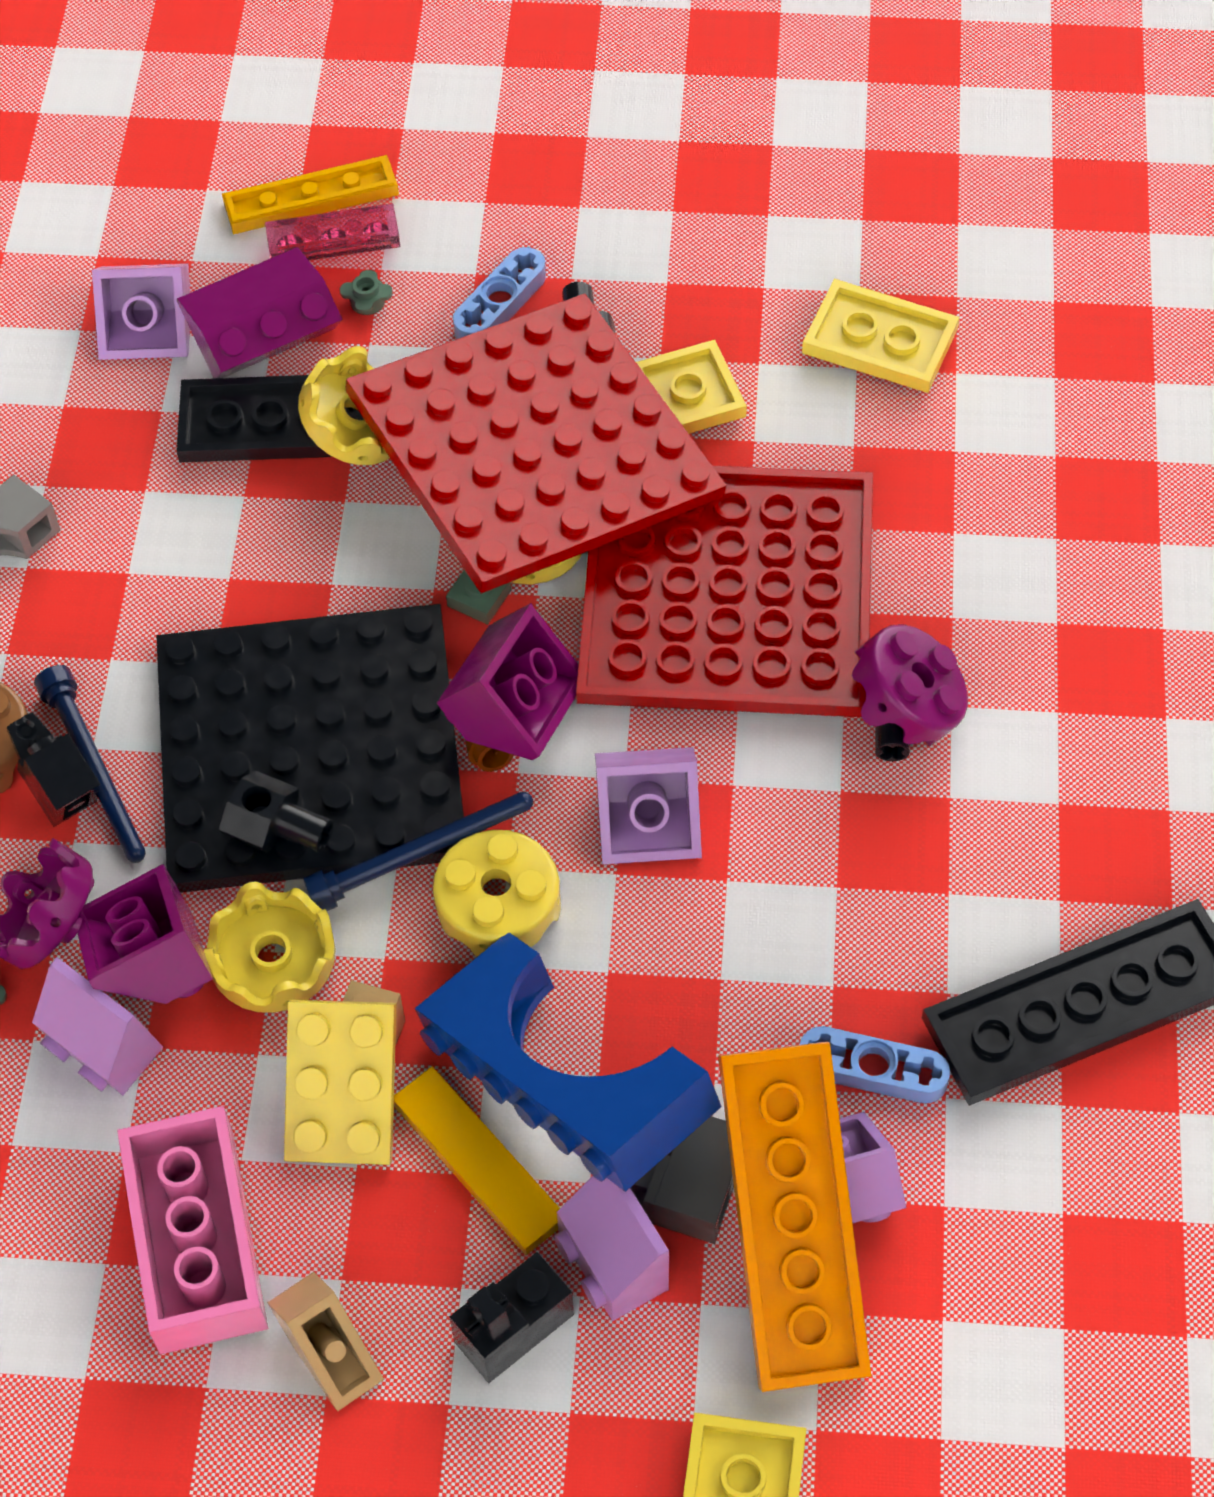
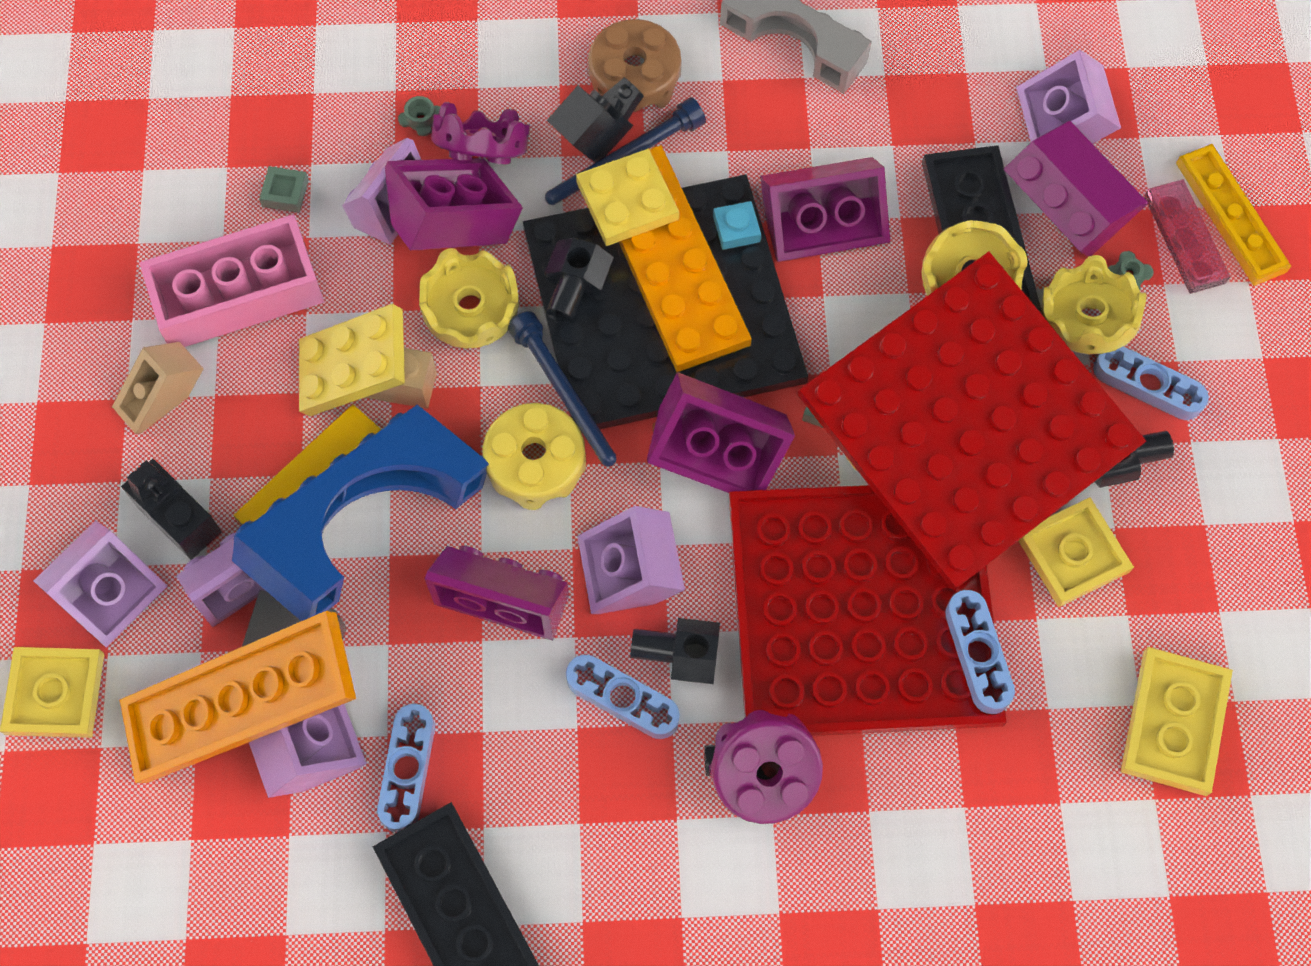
camera: 80 degrees right, 10 degrees up
none -> lavender slope [33,520,167,647]
none -> sand green plate [259,166,309,213]
none -> magenta slope [425,546,569,641]
none -> light blue beam [566,655,680,739]
none -> light yellow plate [576,148,679,246]
none -> light orange plate [619,145,752,372]
none -> black piece [630,618,720,684]
none -> medium azure plate [713,201,761,250]
none -> magenta slope [760,157,890,262]
none -> light blue beam [945,590,1015,714]
none -> light yellow plate [1041,255,1147,354]

